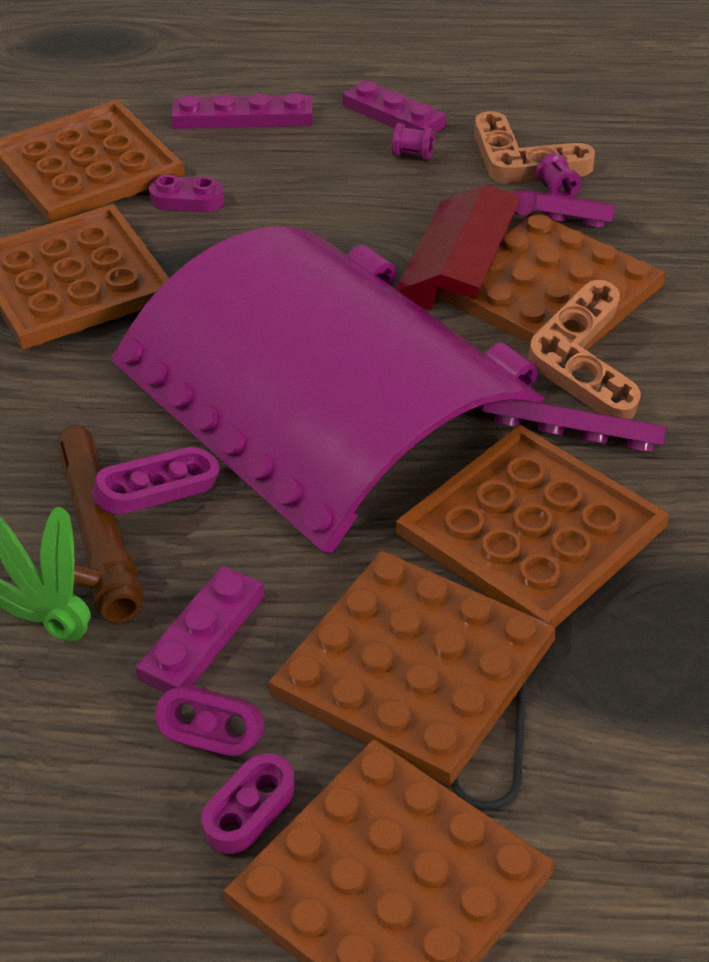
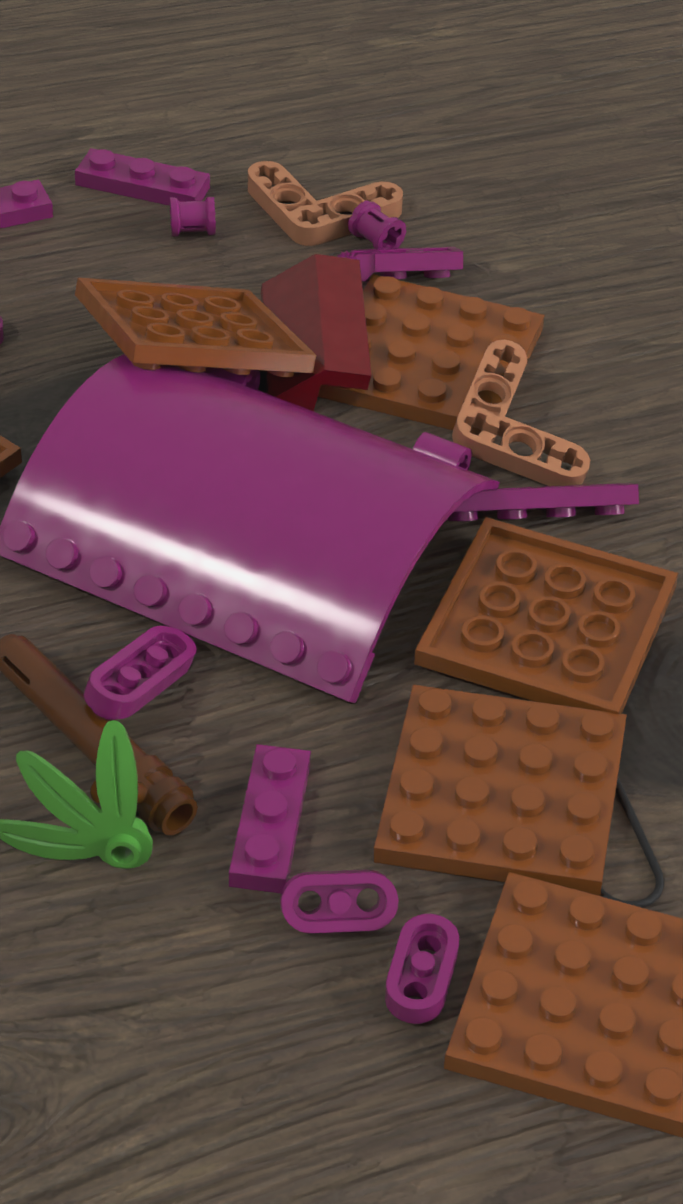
camera: 25 degrees left, 0 degrees up
none -> dark orange plate [75,277,317,377]

